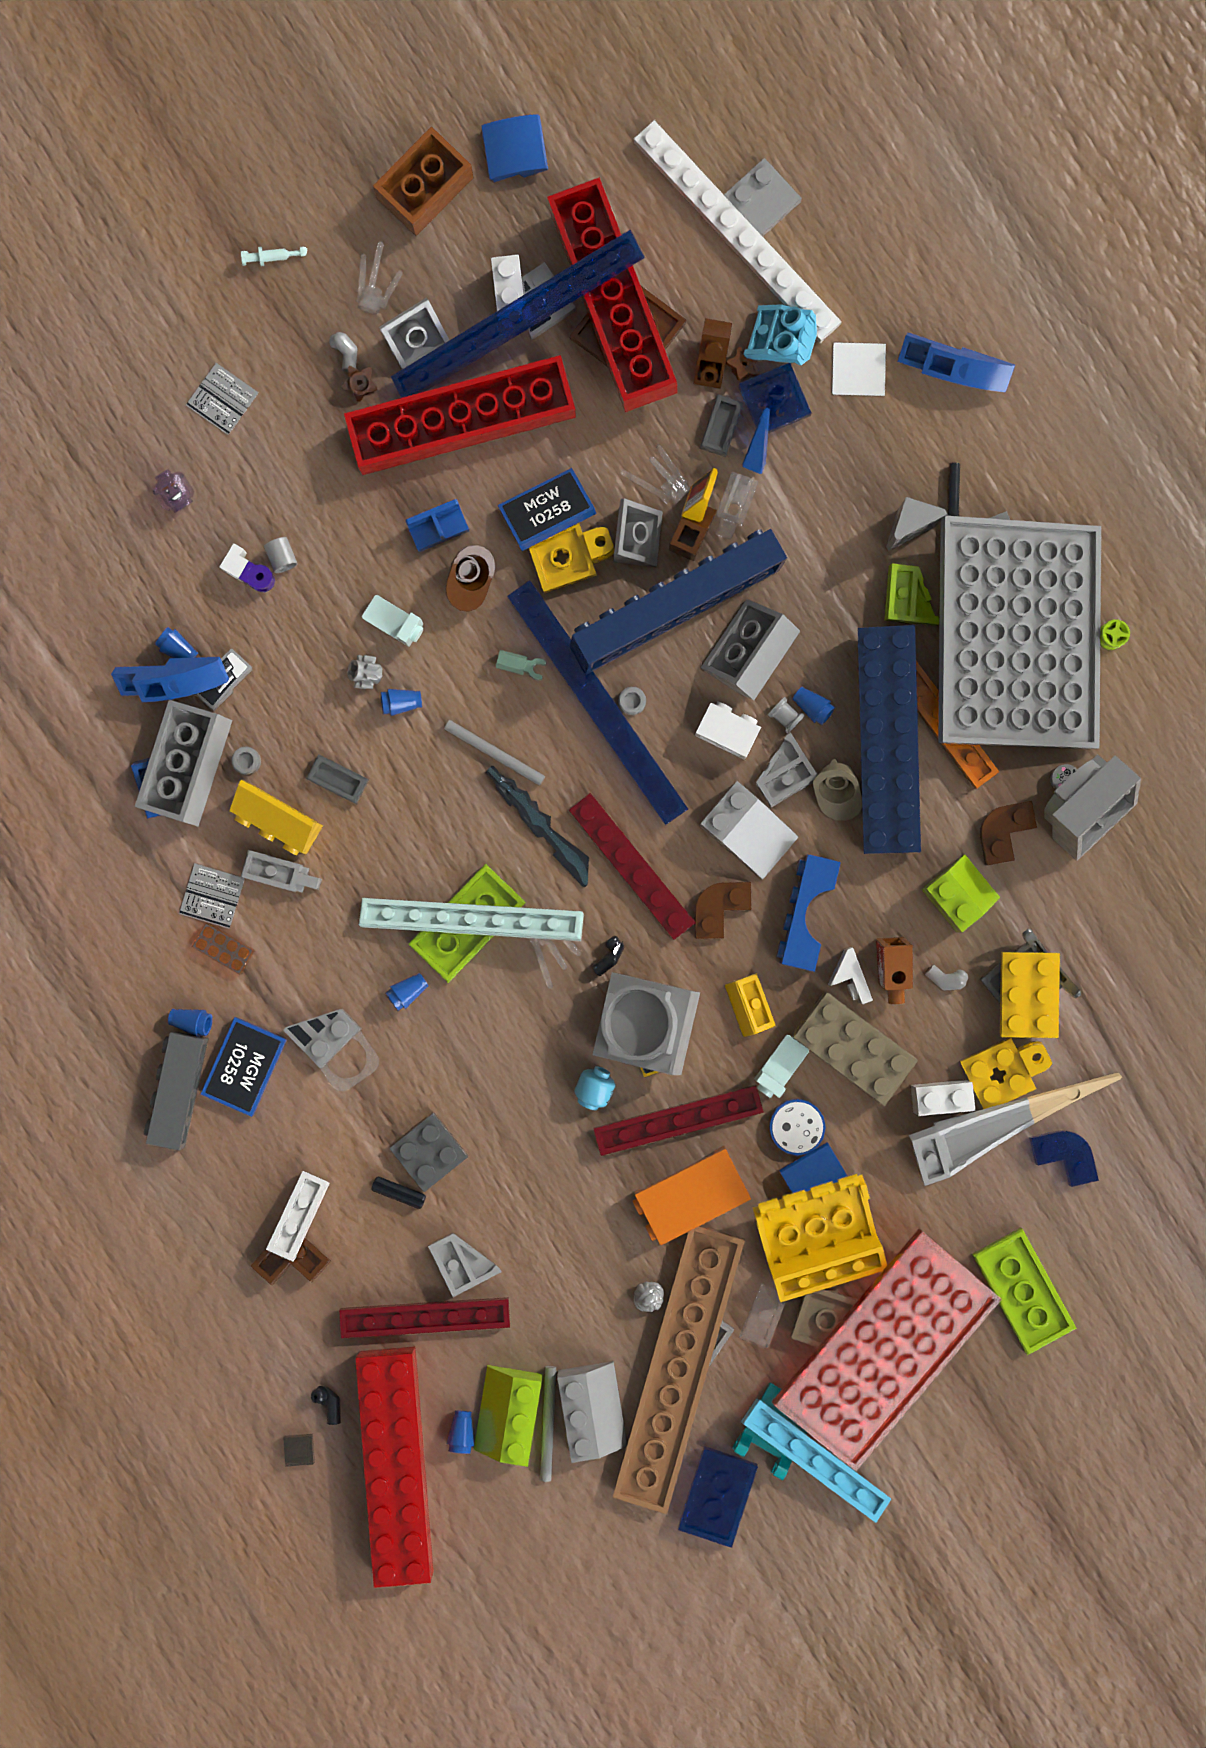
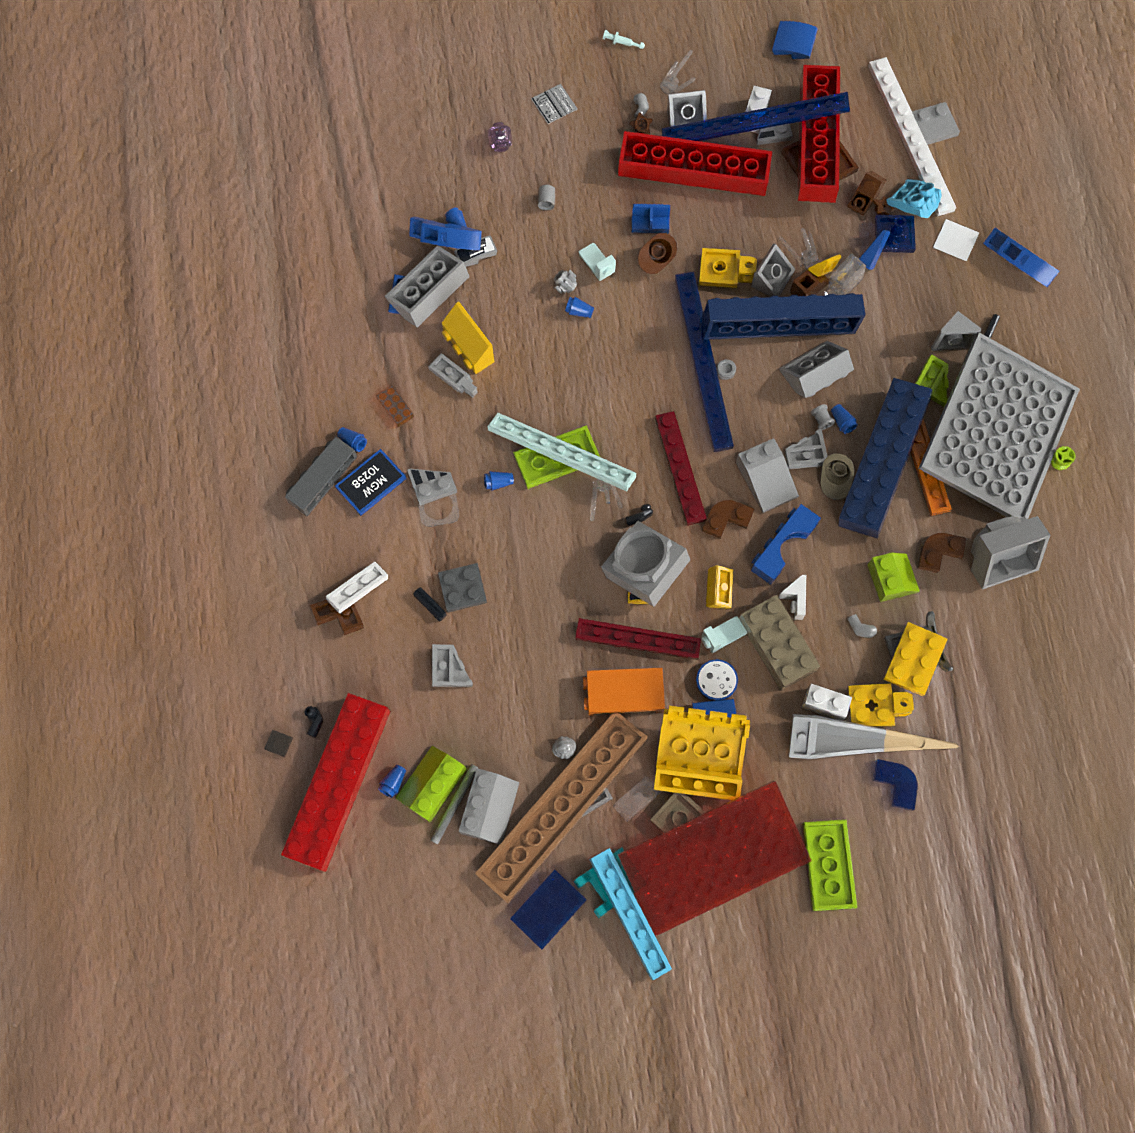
camera: 25 degrees right, 15 degrees down
light grey sticker [179,863,245,929] -> none
leg [220,543,275,592] -> none
light grey tile [232,747,261,775] -> none
dark grey tile [306,754,369,804] -> none
dark red plate [339,1297,510,1338] -> none
dark orange brick [373,126,474,236] -> none
light grey bar [444,720,545,786] -> none
black sword [485,766,589,887] -> none
sand green bar [496,650,546,681] -> none
black tile [498,468,597,551] -> none
medium azure head [574,1066,615,1110] -> none
white brick [695,702,761,760] -> none
dark grey tile [700,394,743,457] -> none
dark orange torso [876,937,913,1004] -> none

